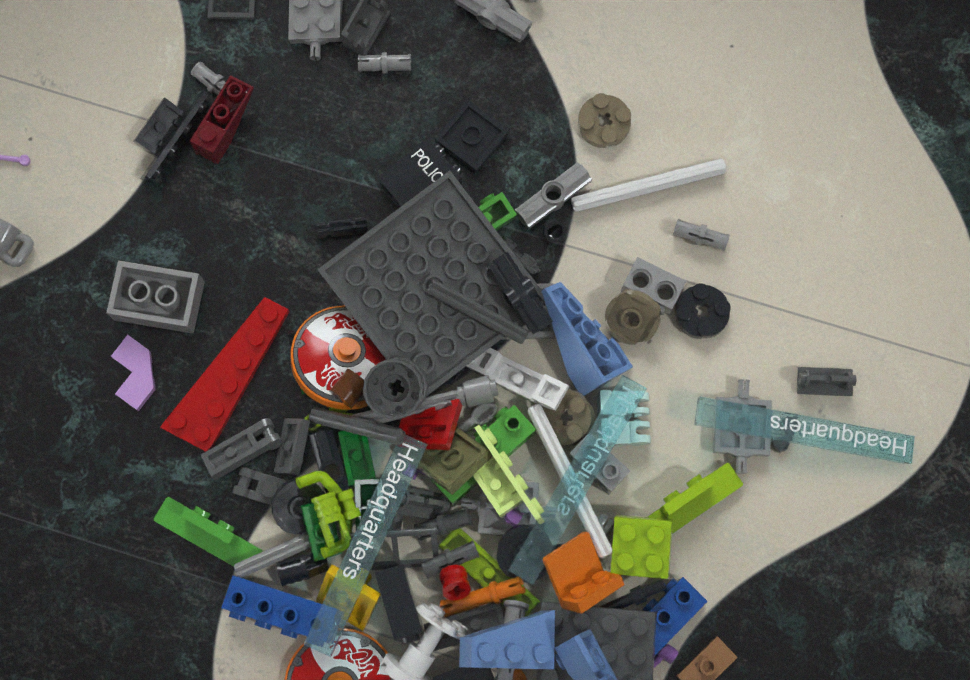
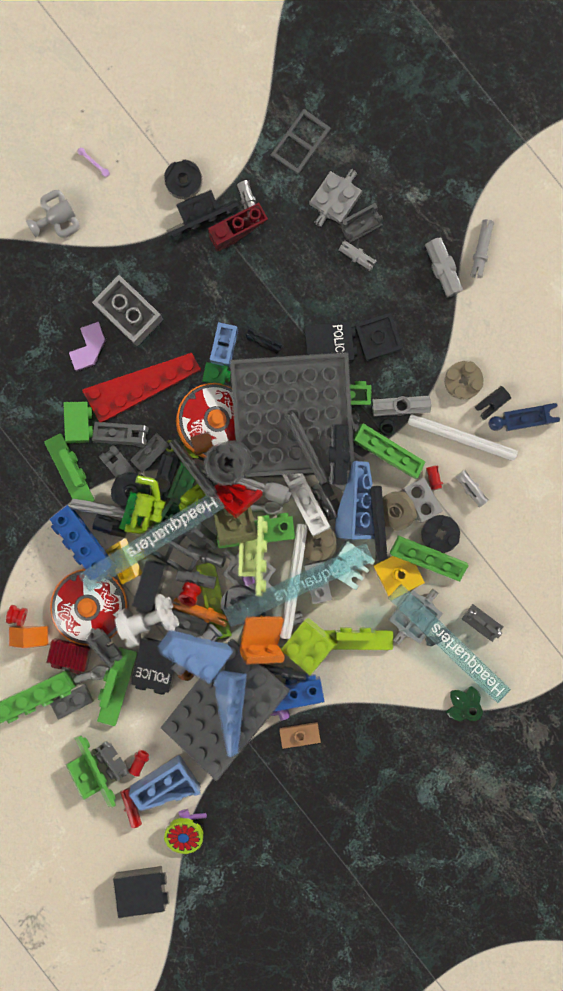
camera: 30 degrees right, 10 degrees up
none -> bright green brick [64,402,93,443]
none -> black plate [164,160,202,200]
none -> lime hinge [179,484,208,512]
none -> green bracket [202,362,231,385]
none -> medium blue brick [210,322,238,368]
none -> dark grey hinge [311,482,340,521]
none -> bright green plate [353,423,425,479]
none -> black axle [370,486,388,561]
none -> yellow tile [373,556,425,600]
none -> bright green plate [390,536,469,582]
none -> red pin [426,466,443,490]
none -> dark green plate [446,686,483,721]
none -> black hinge [475,386,511,420]
none -> dark blue plate [488,403,560,432]

